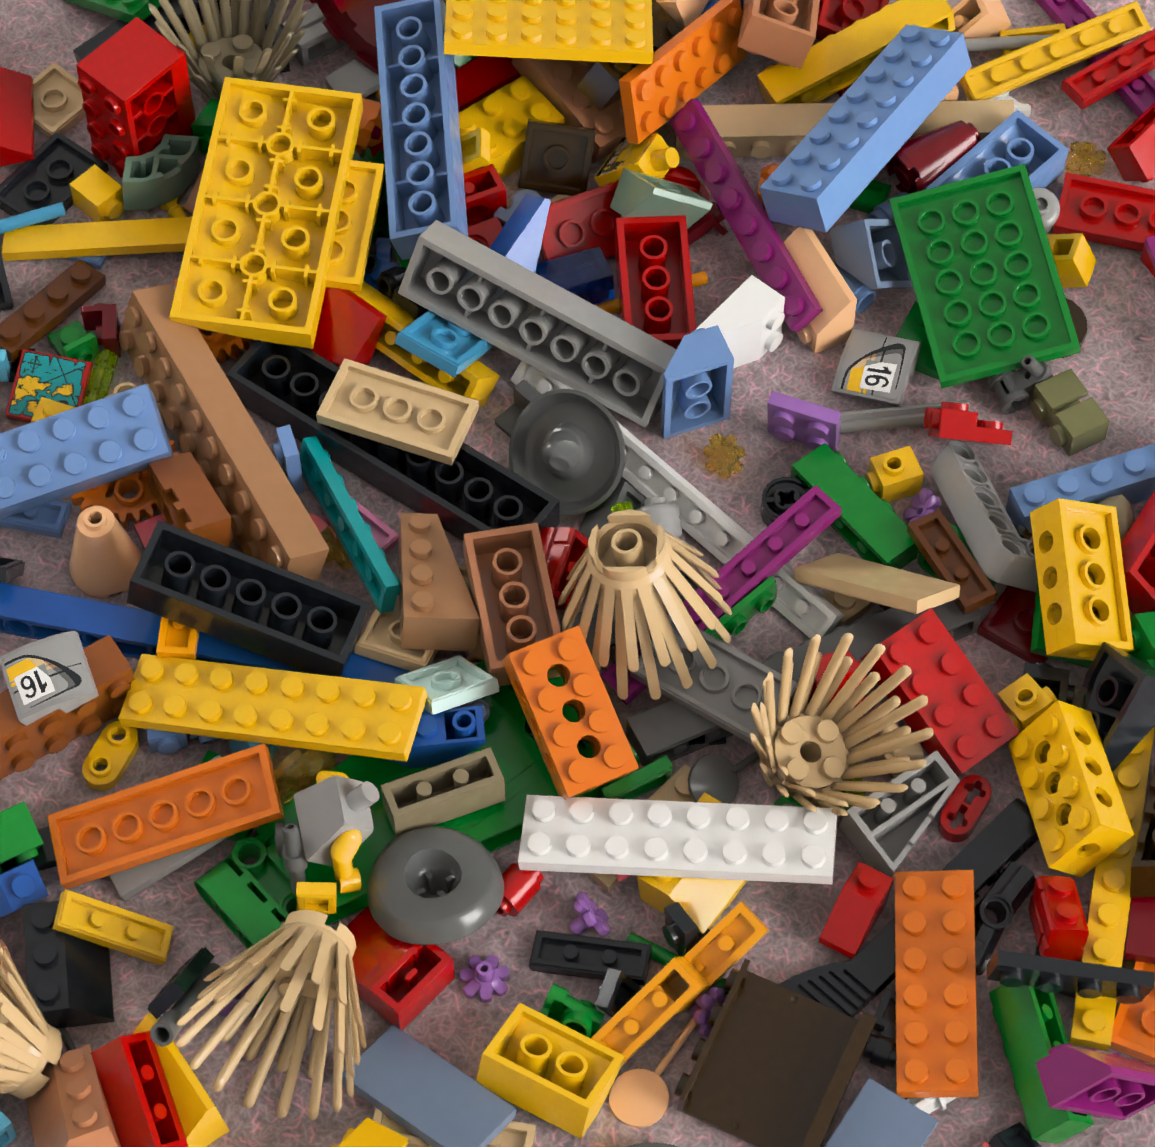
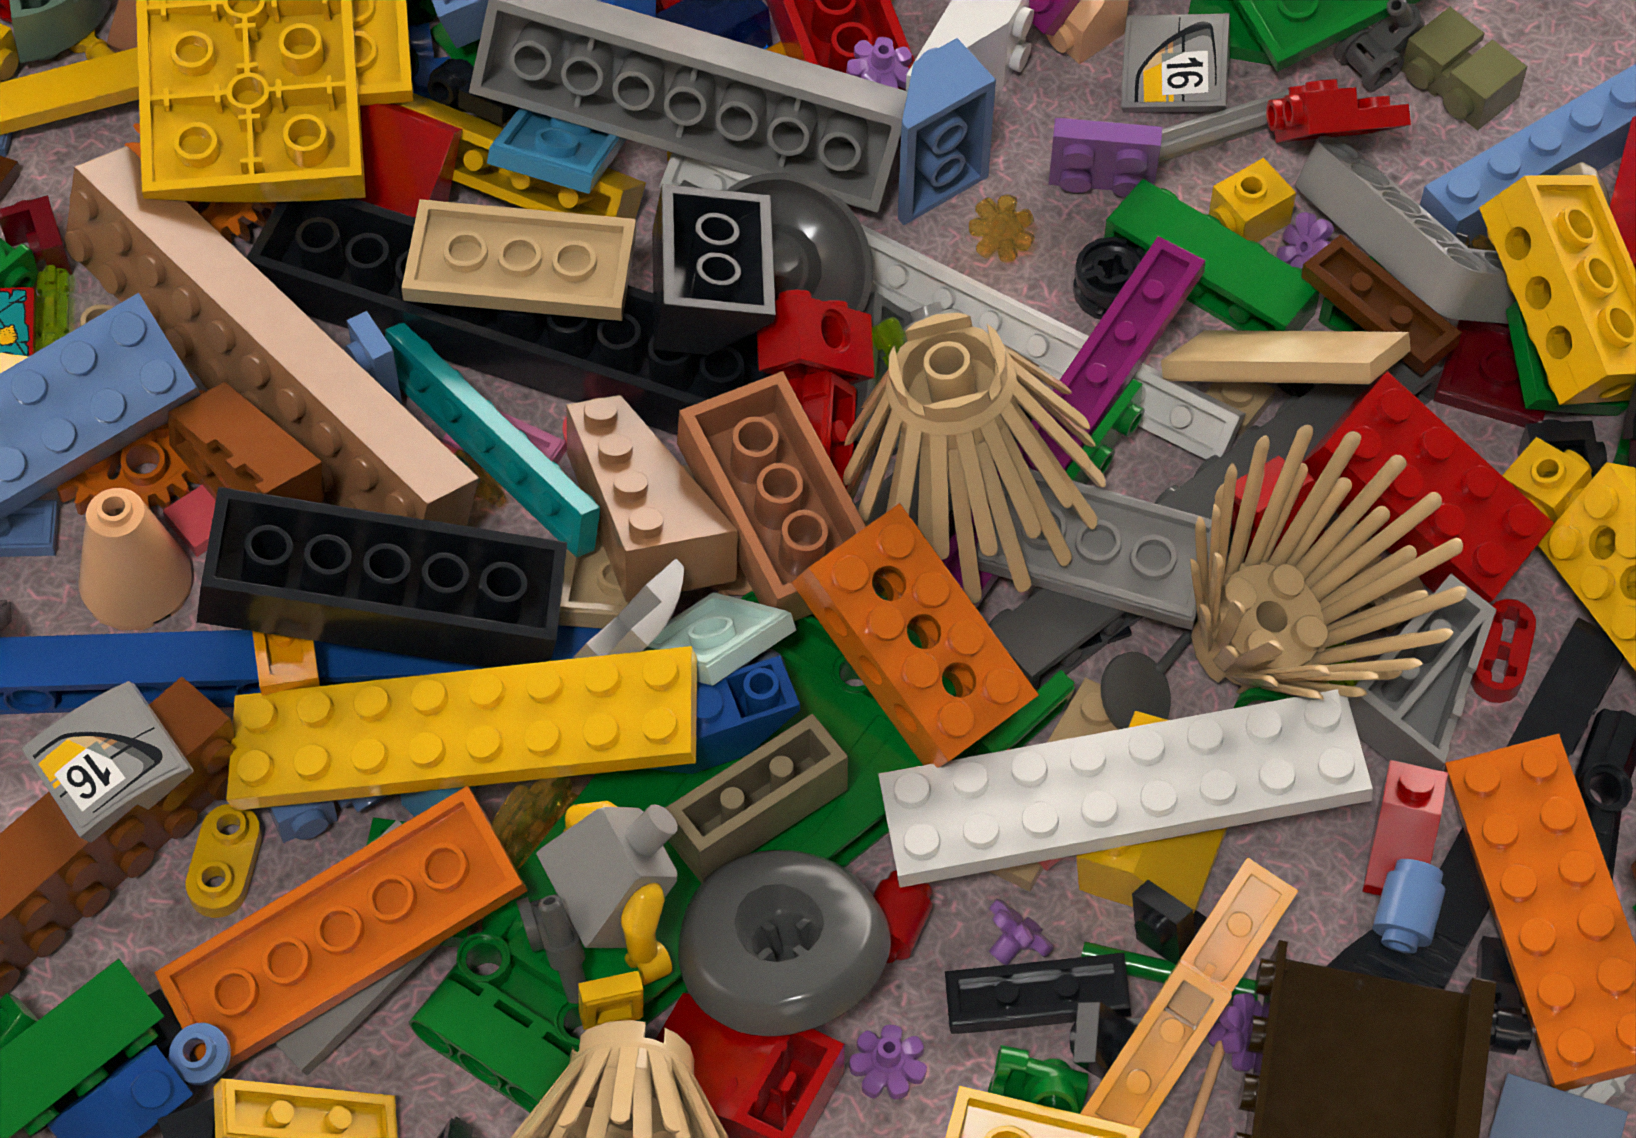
camera: 15 degrees left, 0 degrees up
none -> medium blue plate [169,1023,231,1085]
none -> light grey brick [572,559,684,659]
none -> black slope [652,184,776,355]
none -> red brick [757,290,874,385]
none -> medium lavender plant [846,37,912,89]
none -> medium blue brick [1372,859,1446,953]

